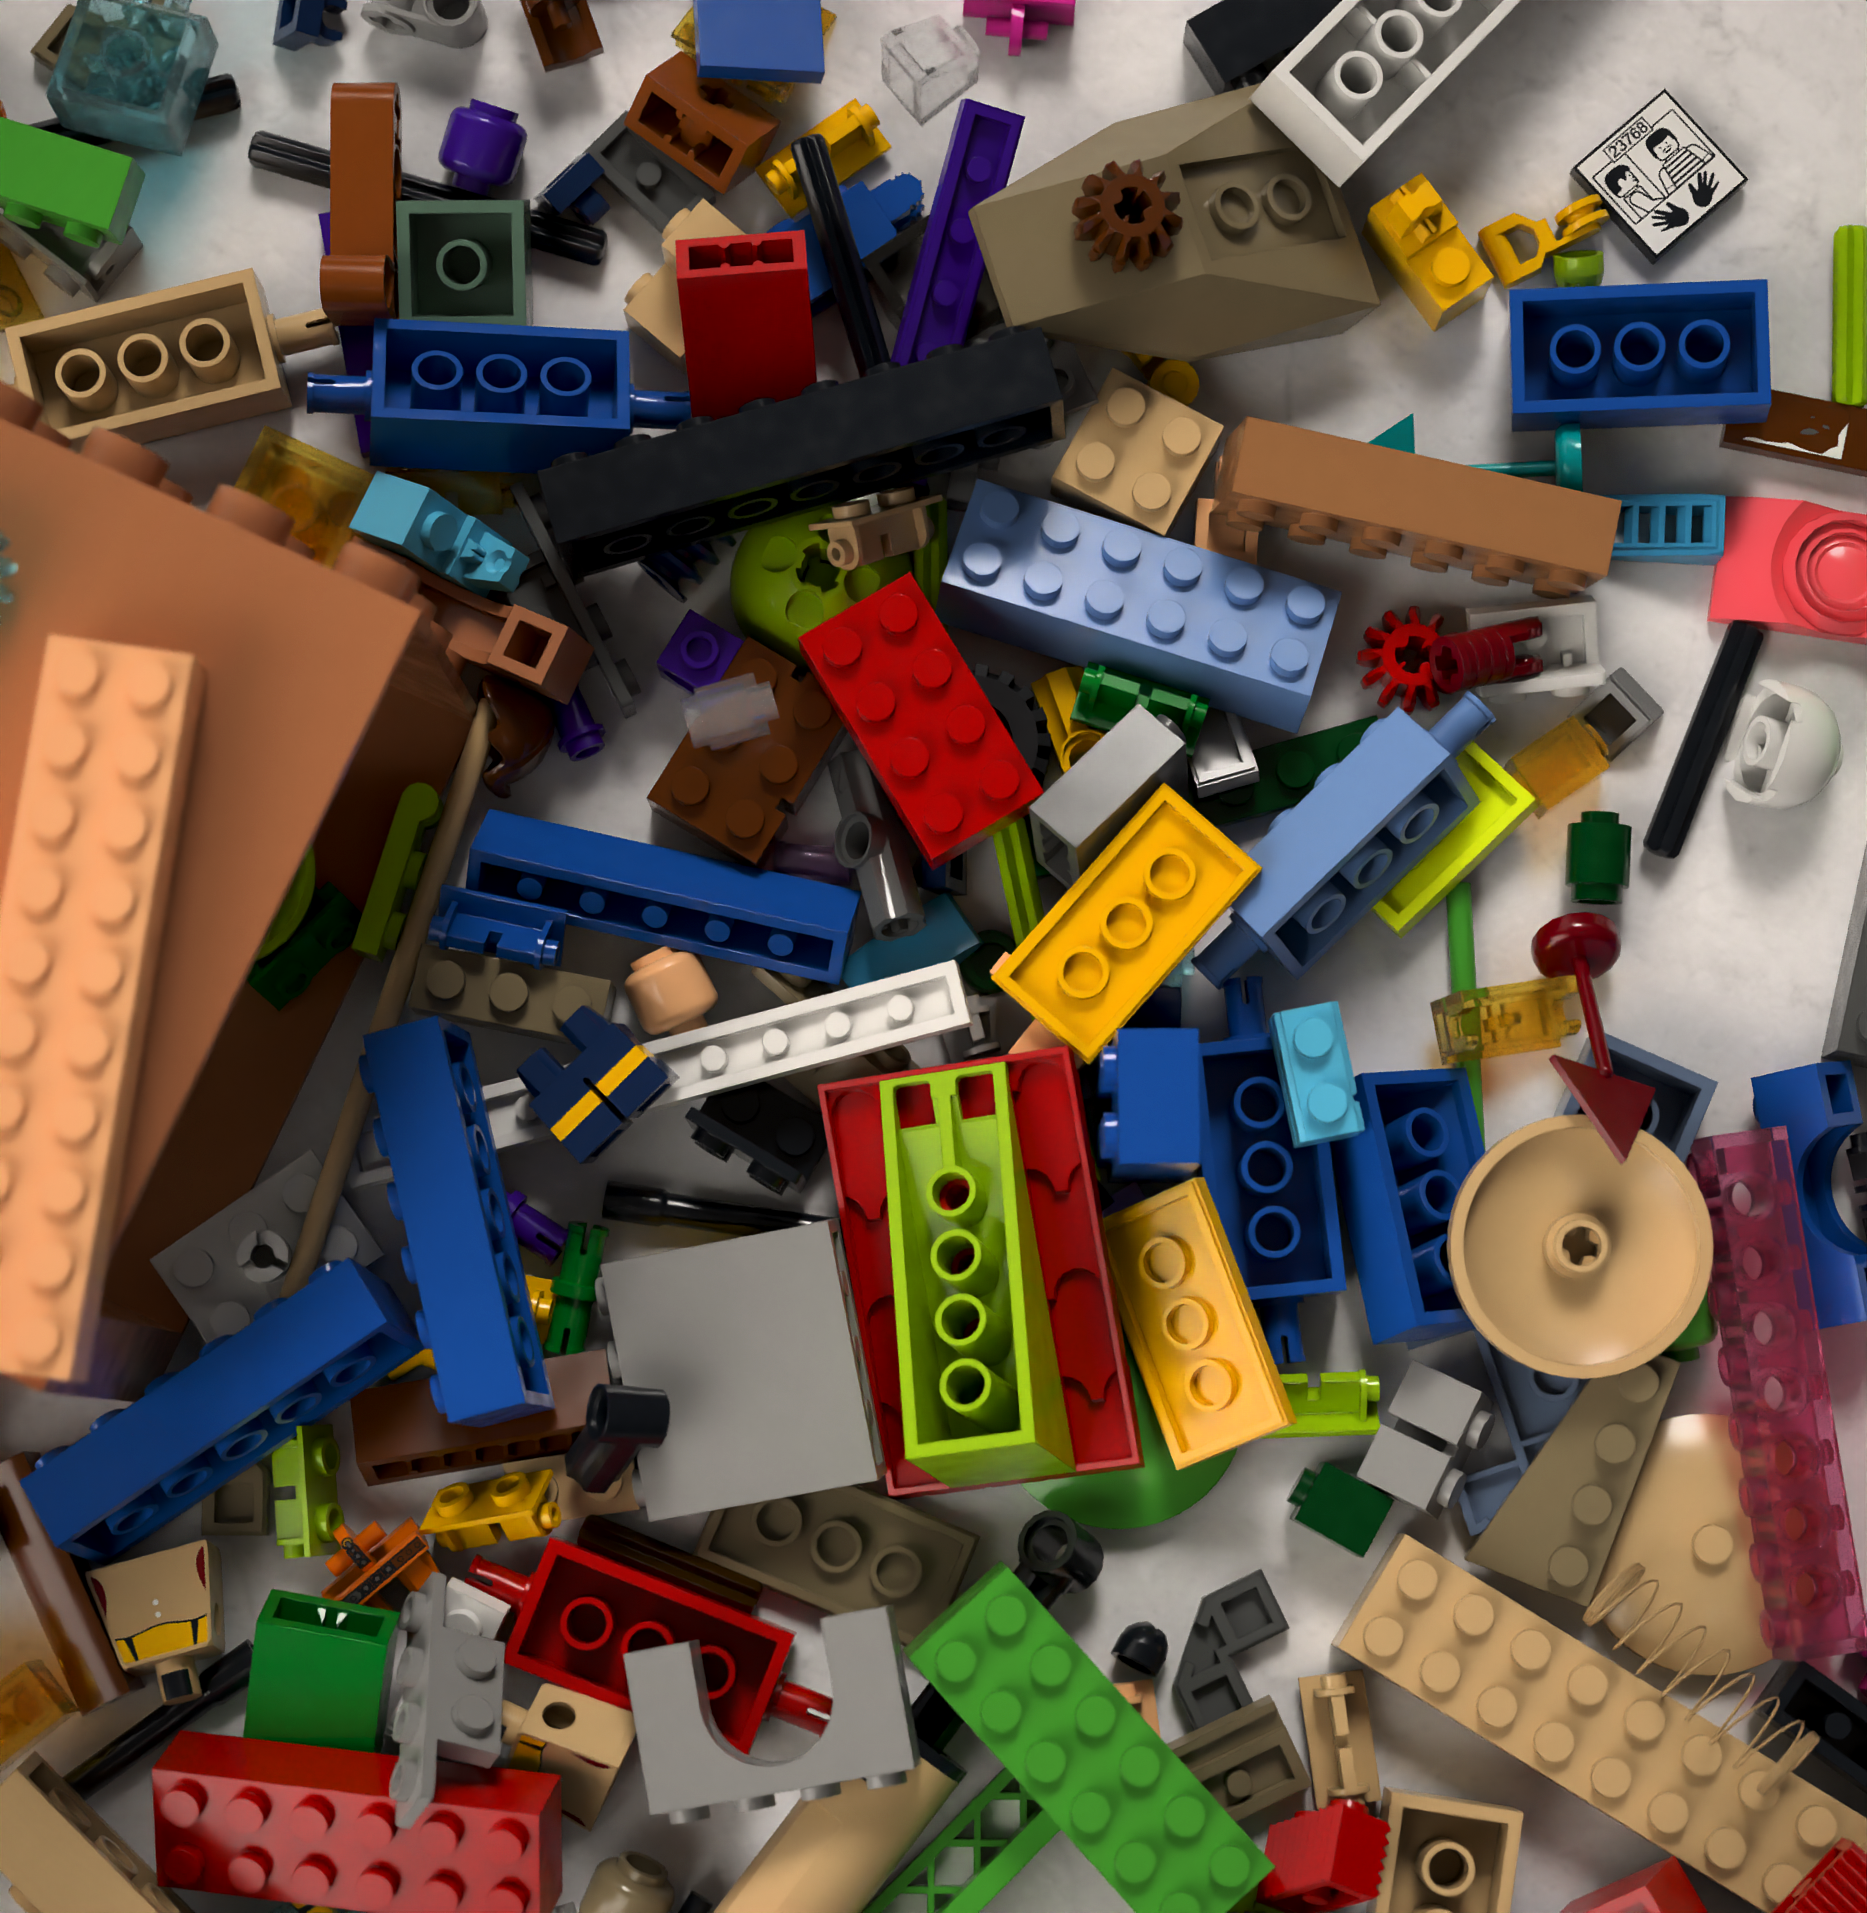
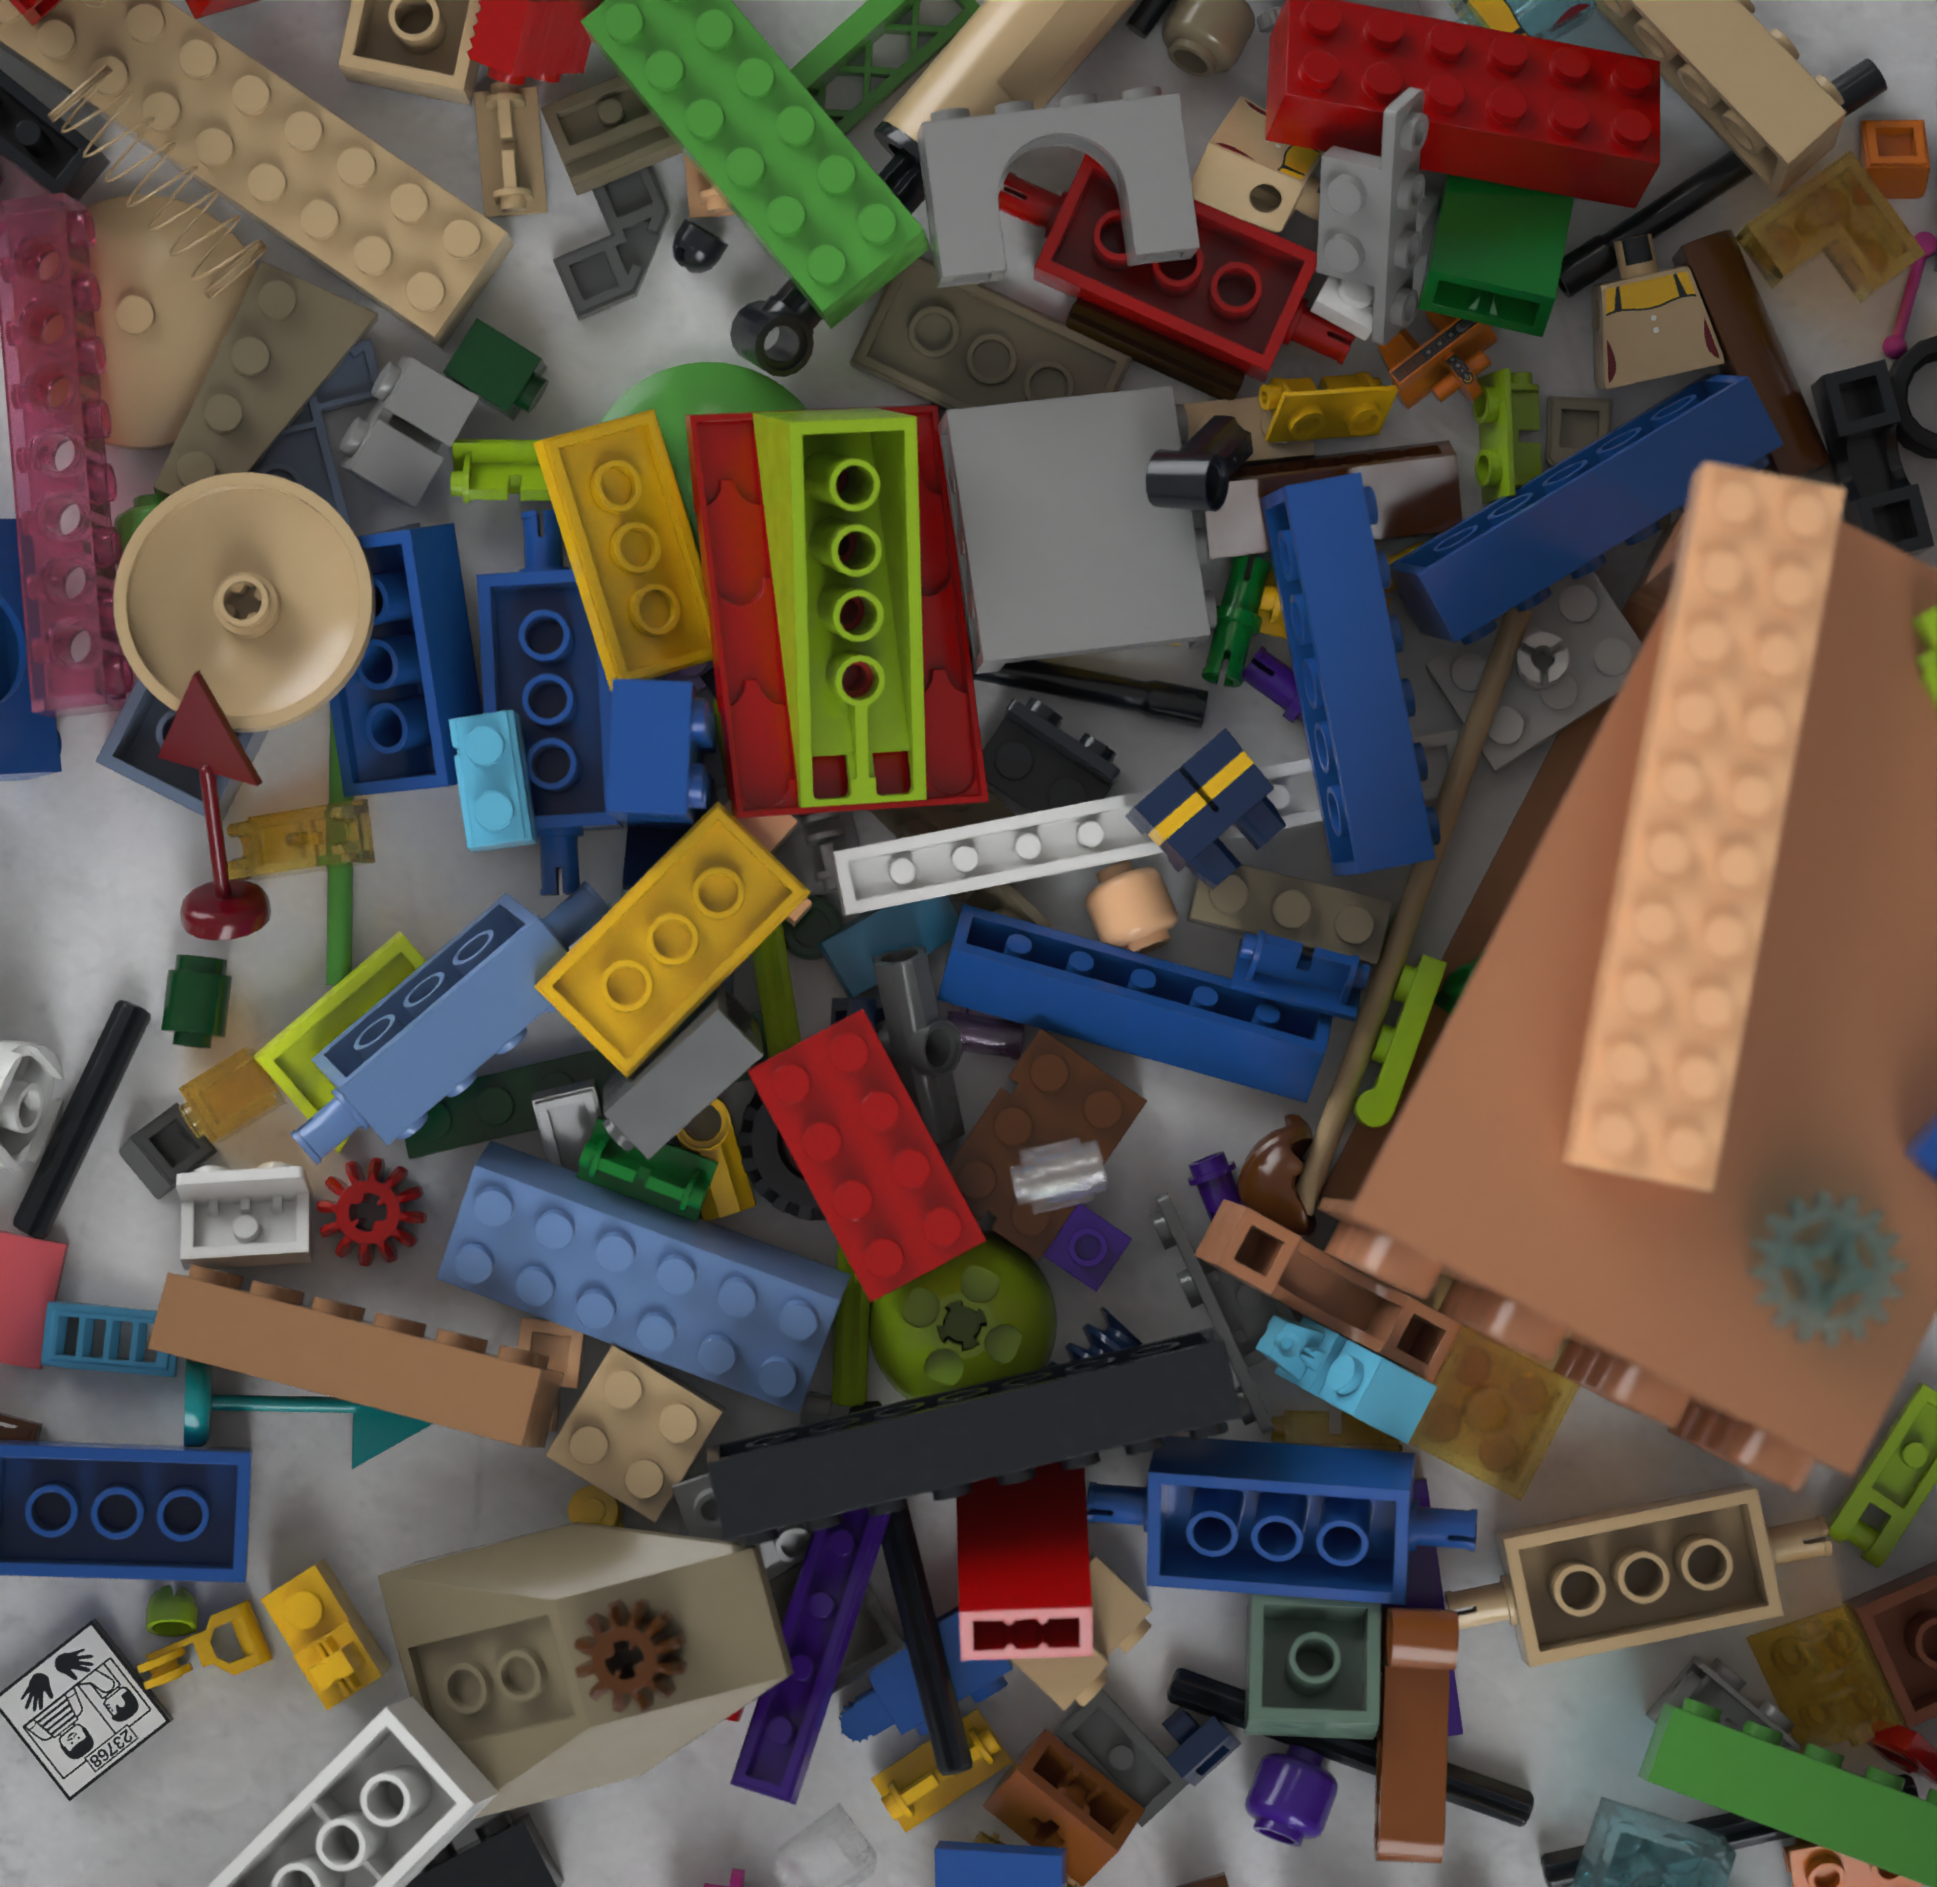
camera: 175 degrees left, 5 degrees up
tan hinge [808,486,943,570] -> none
dark red hinge [1429,616,1543,693] -> none

